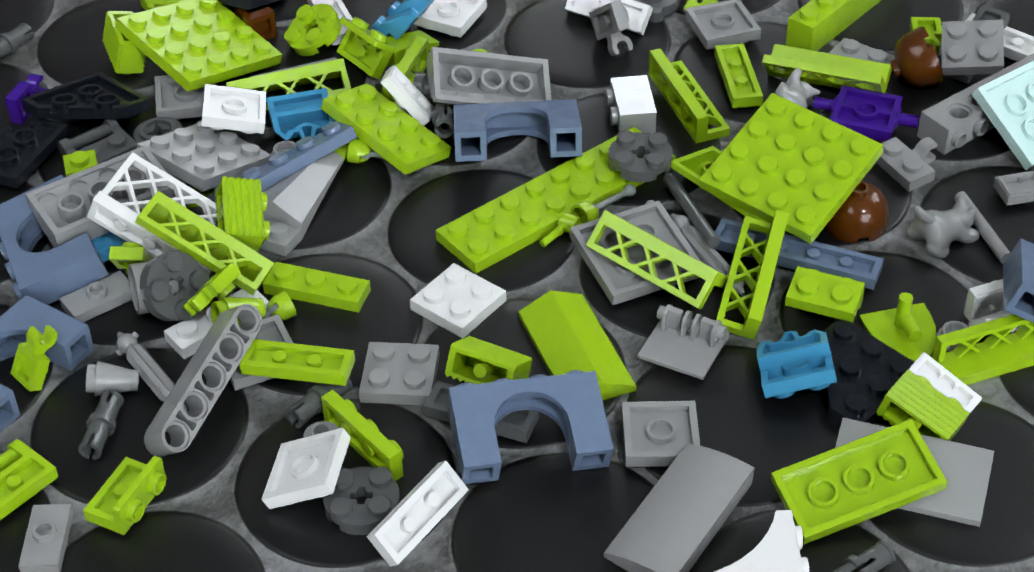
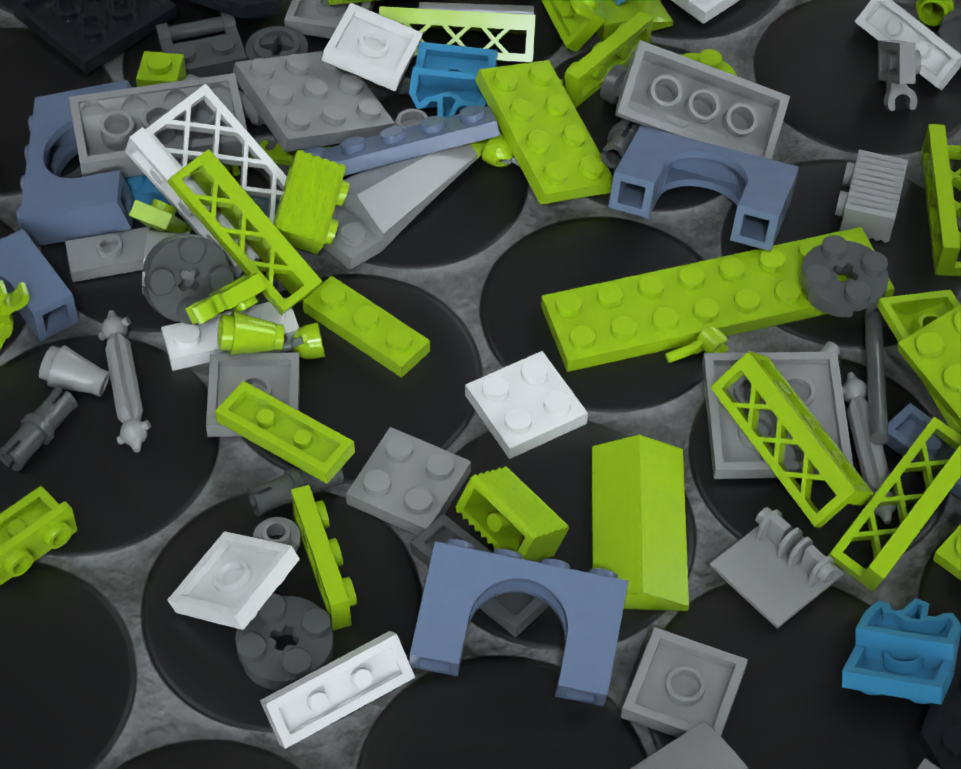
camera: 20 degrees right, 10 degrees up
light grey beam [144,304,262,456] -> none
white plate [380,65,434,126] -> none
hinge [571,184,636,224] -> none

